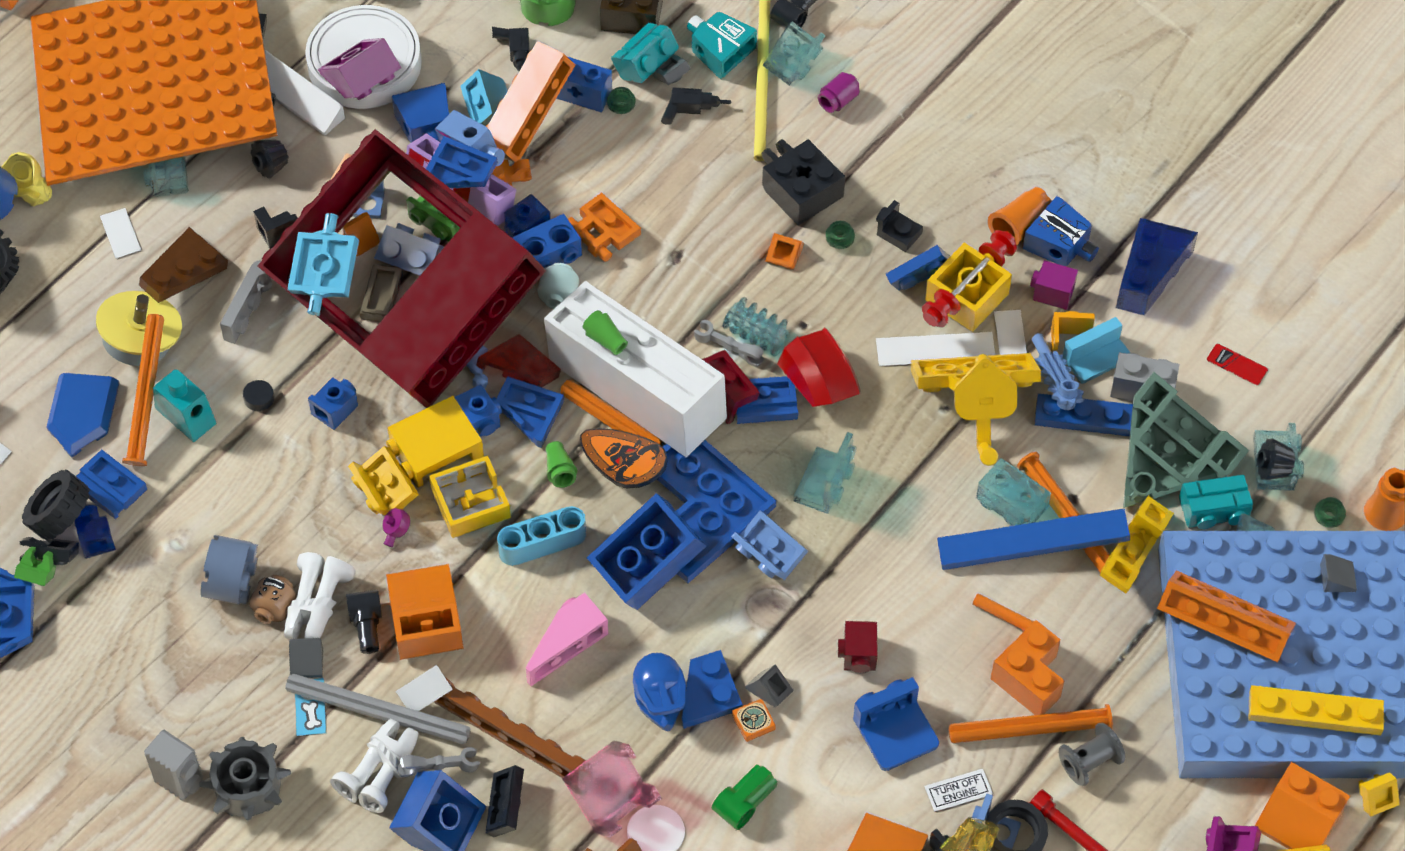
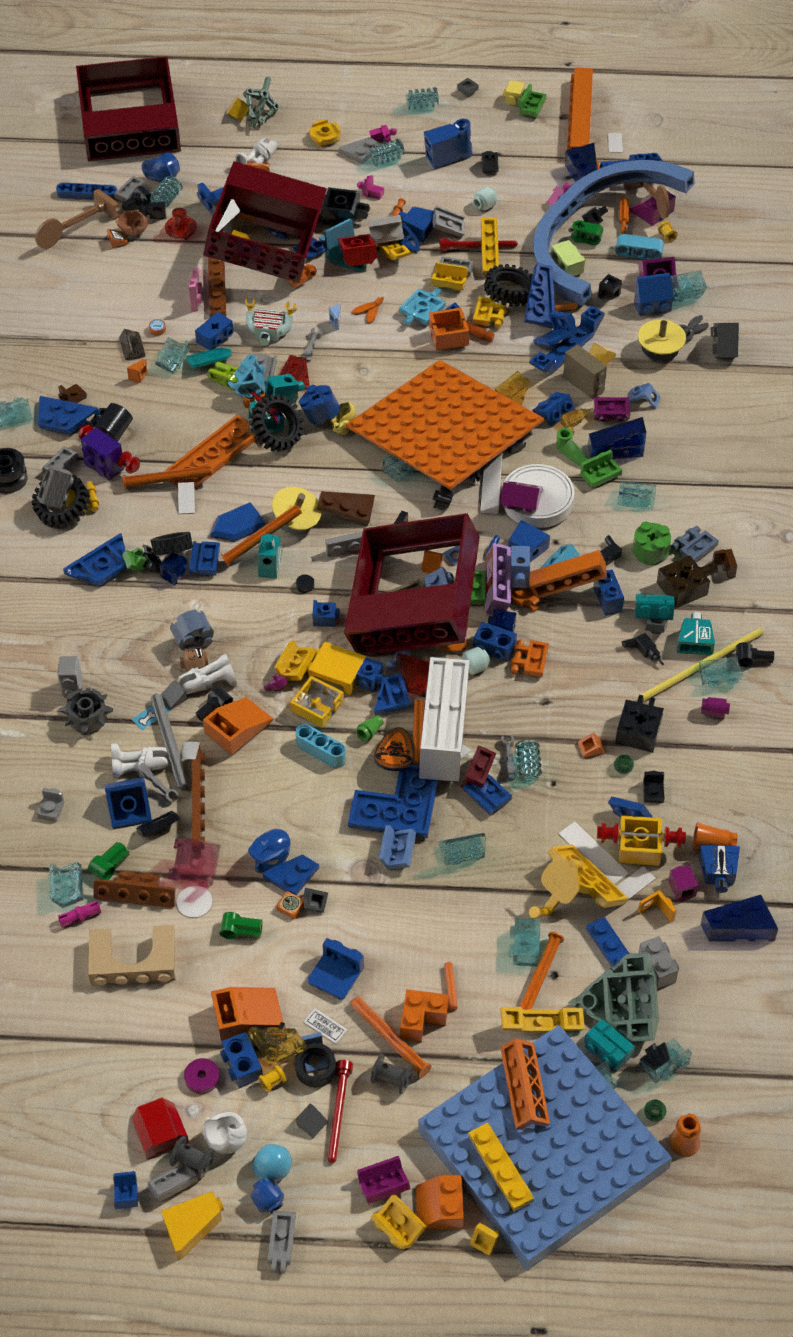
camera: 55 degrees right, 5 degrees down
white sticker [100,208,141,258] -> none
medium azure plate [287,213,359,316] -> none
blue wing [426,136,498,188] -> none
bright pink slope [526,592,608,686] -> none
bright green cone [582,310,628,355] -> none
blue brick [587,493,707,610] -> none
clear green plate [607,87,636,114] -> none
red slope [777,327,861,407] -> none
dark red brick [838,621,878,673] -> none
blue tile [937,508,1130,570] -> none
medium blue piece [1032,333,1084,410] -> none
medium azure panel [1062,317,1130,384] -> none
red sticker [1207,343,1268,385] -> none
dark grey slope [1320,554,1357,592] -> none

